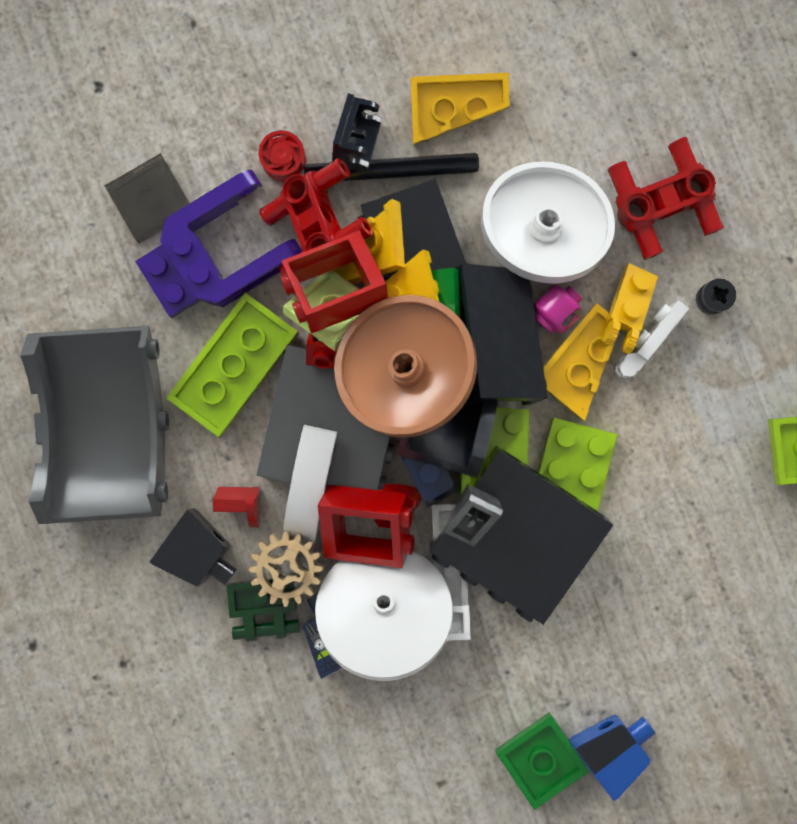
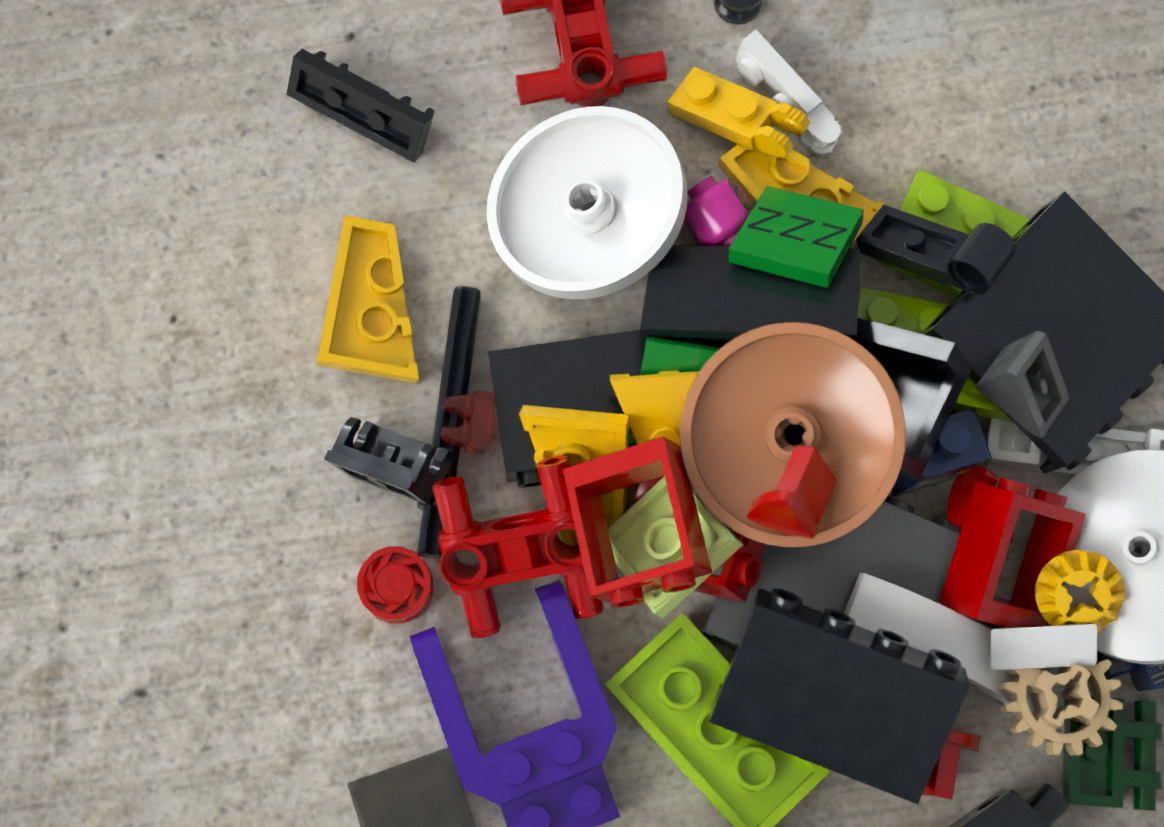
camera: 85 degrees left, 10 degrees down
none -> black plate [286,48,434,163]
none -> clear red tile [441,390,495,454]
none -> black panel [709,588,970,805]
none -> green tile [729,186,864,288]
none -> red tile [747,445,837,539]
none -> black plate [856,204,1016,295]
none -> white sticker [991,624,1097,670]
none -> yellow gear [1035,550,1126,634]

